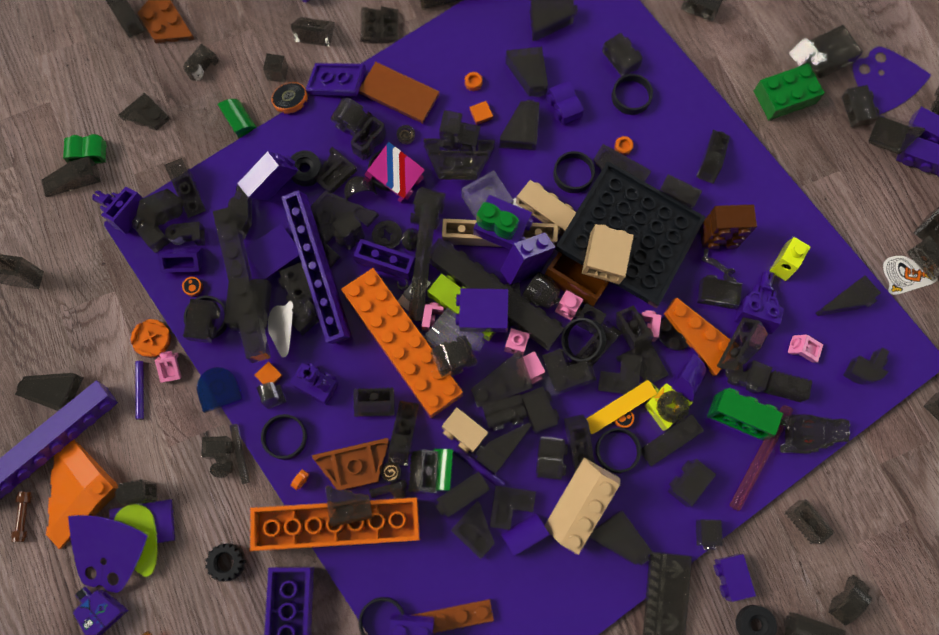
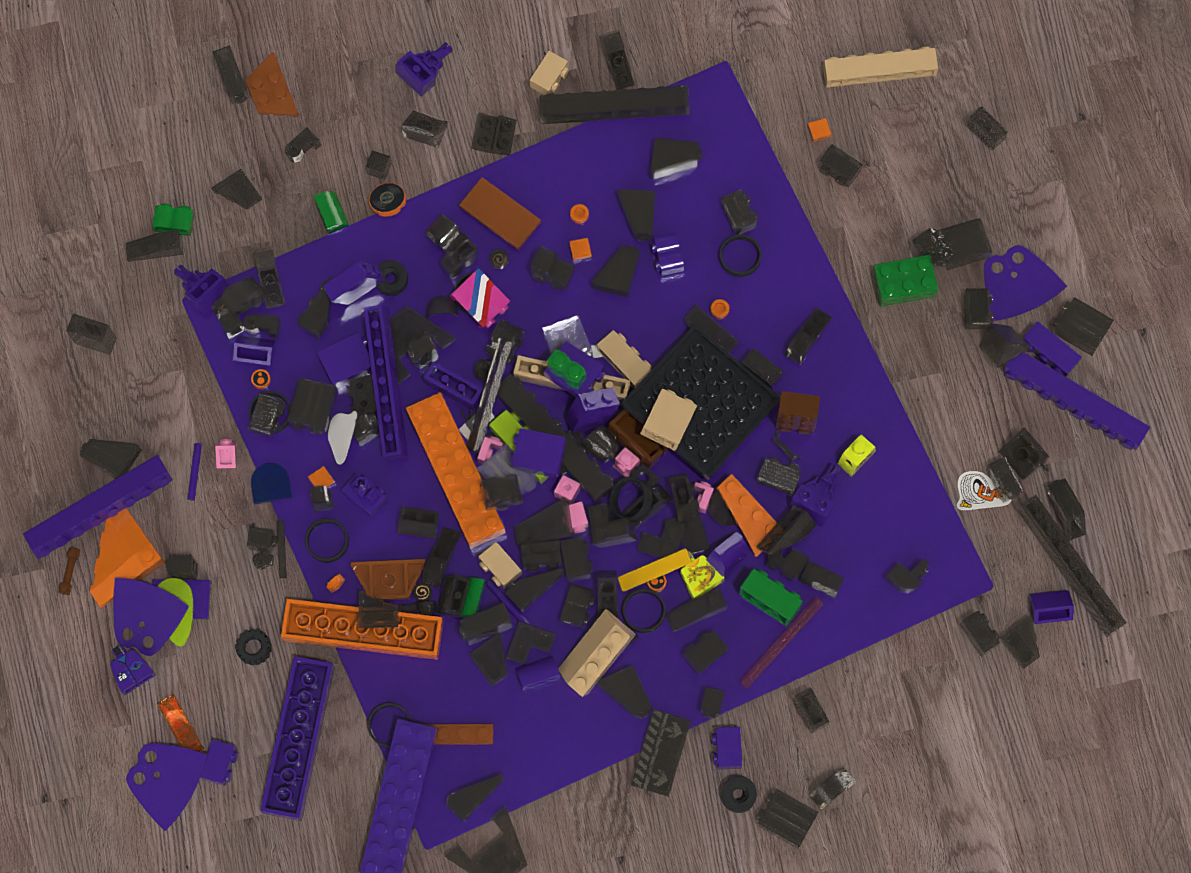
camera: 15 degrees right, 0 degrees up
orange tile [130,319,171,358] -> none
clear smoke brick [213,206,271,363] -> none
dark purple tile [306,63,366,96] -> none
clear smoke wing [317,147,357,195] -> none
clear smoke gear [372,220,402,249] -> none
clear smoke wing [424,138,495,180] -> none
black tyre [553,151,595,193] -> none
clear smoke gear [657,390,690,423] -> none
clear smoke animal [780,414,851,454] -> none
bright pink bracket [788,335,823,362] -> none
clear smoke slope [815,275,881,316] -> none

